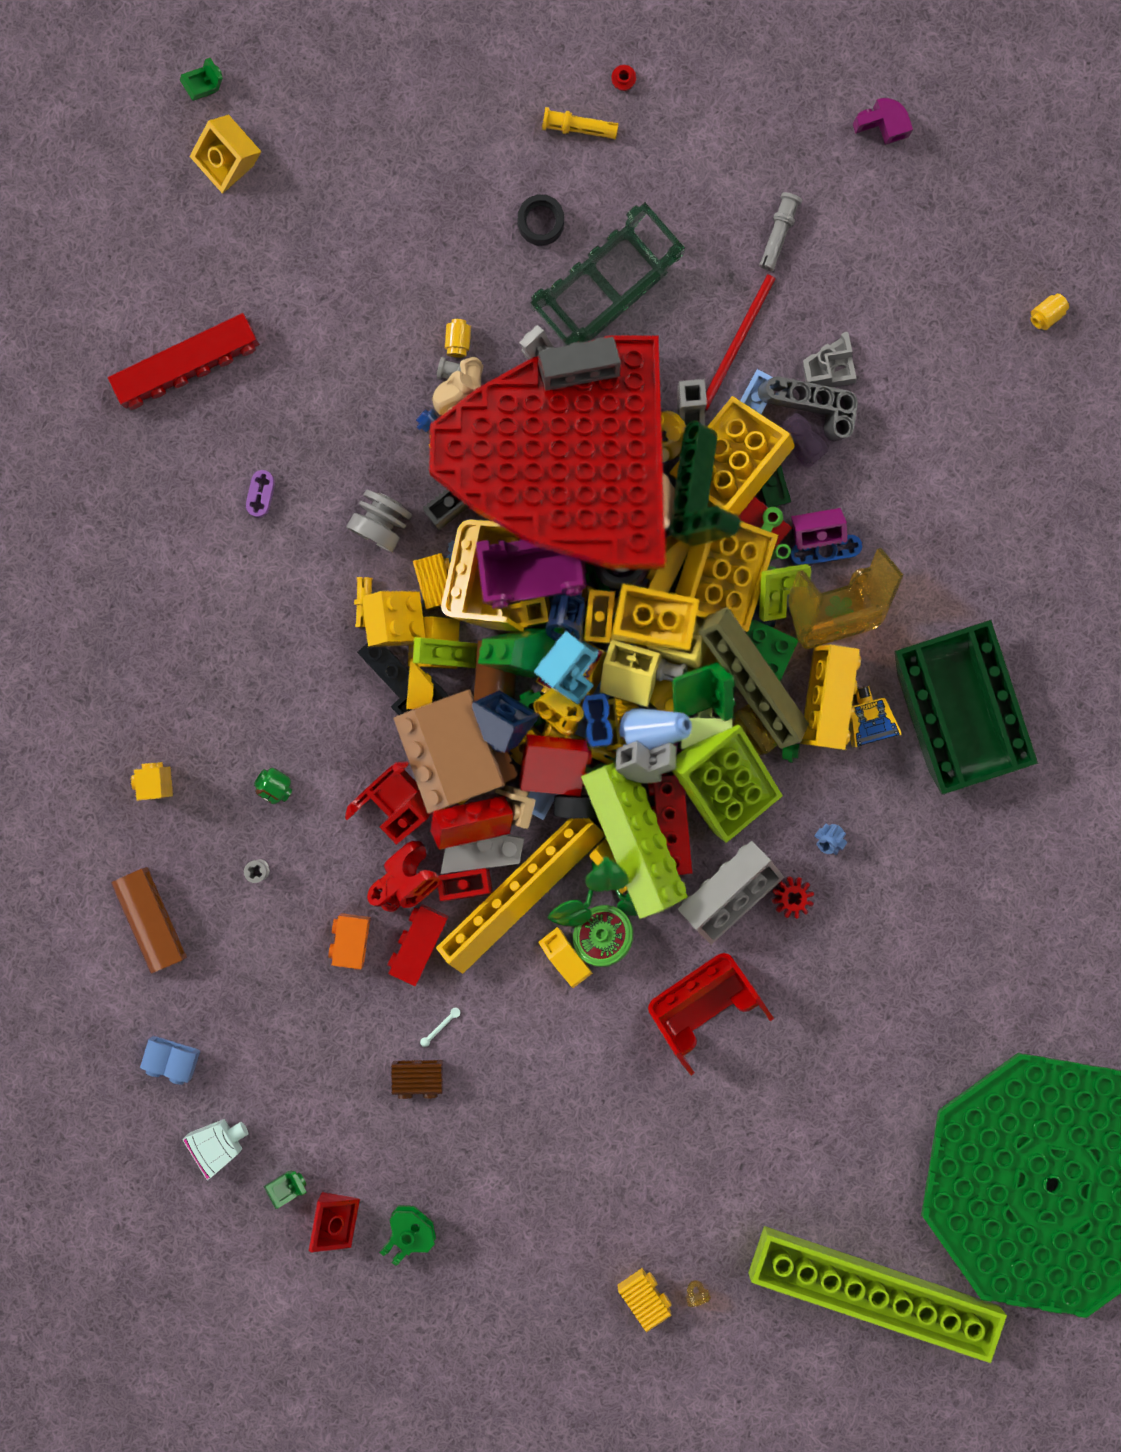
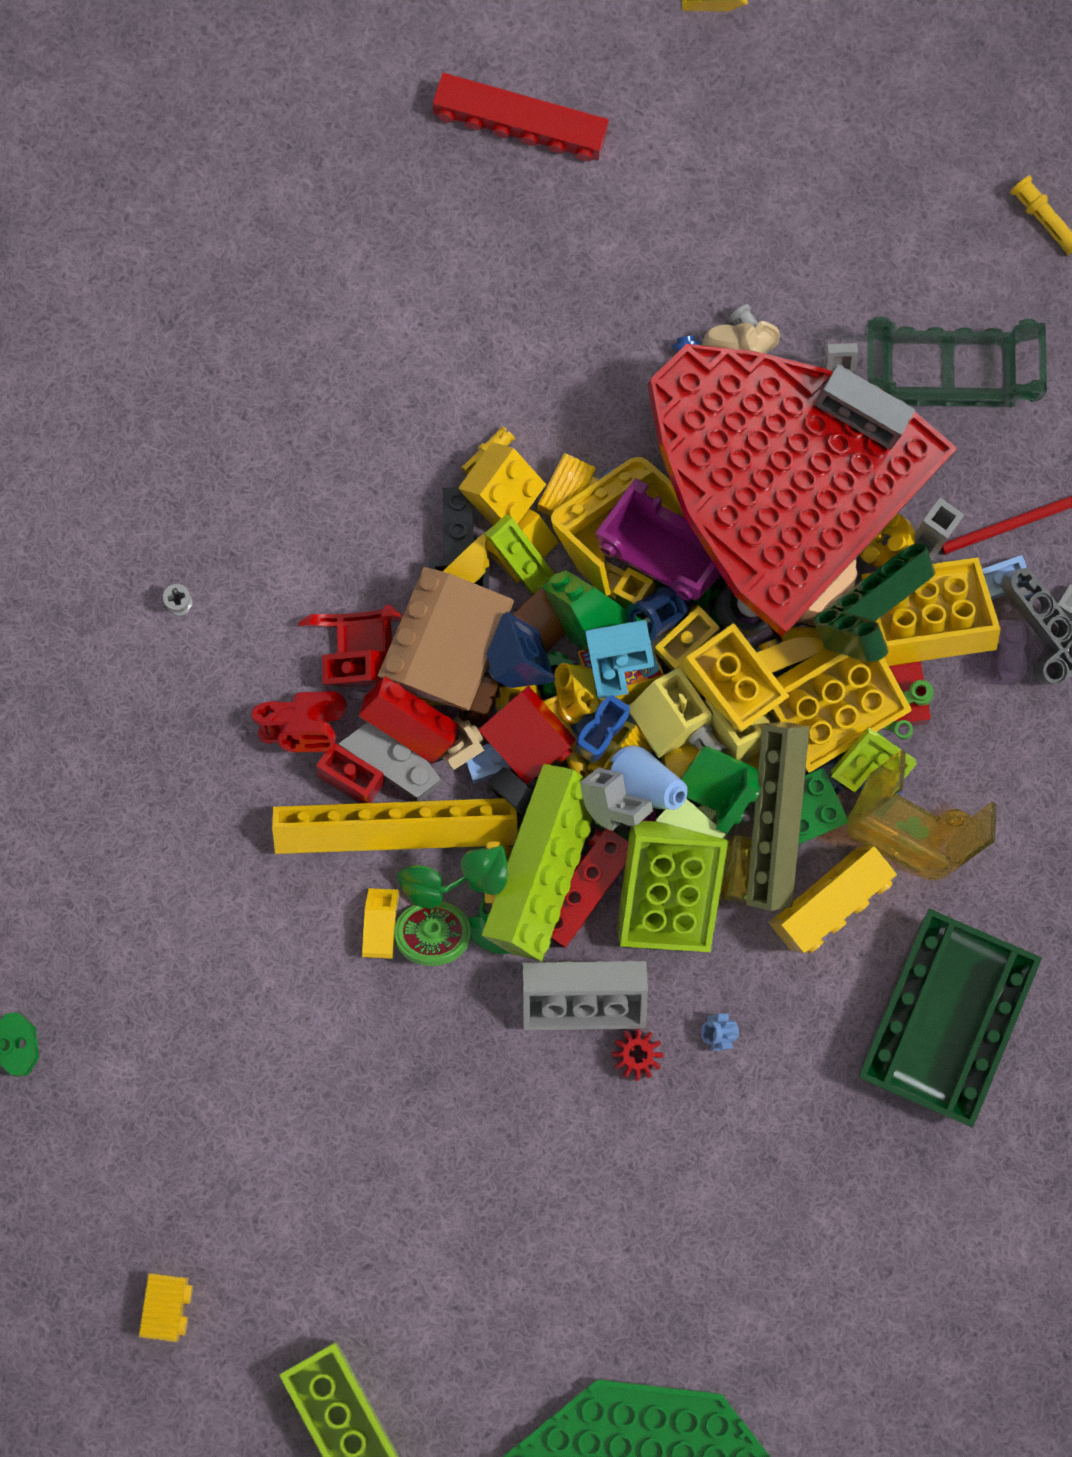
camera: 35 degrees right, 10 degrees down
dark orange brick [111,867,187,973] -> none
yellow brick [131,762,173,800] -> none
medium lavender beam [246,470,275,518] -> none
green head [253,768,293,805] -> none
orange brick [328,913,371,969] -> none
light grey wheel [346,490,413,553] -> none
red brick [387,904,449,987] -> none
reddish brown brick [391,1060,443,1099] -> none
light aqua hinge [420,1008,460,1047] -> none
dark grey brick [423,489,469,530] -> none
yellow brick [445,319,471,358] -> none
black tyre [518,194,564,246] -> none
red windscreen [648,953,774,1075] -> none
clear yellow tile [685,1280,711,1307] -> none
dark green plate [761,465,792,508] -> none
green plate [782,743,800,763] -> none
blue beam [790,535,862,565] -> none
magenta brick [791,508,848,551] -> none
torso [849,686,902,747] -> none

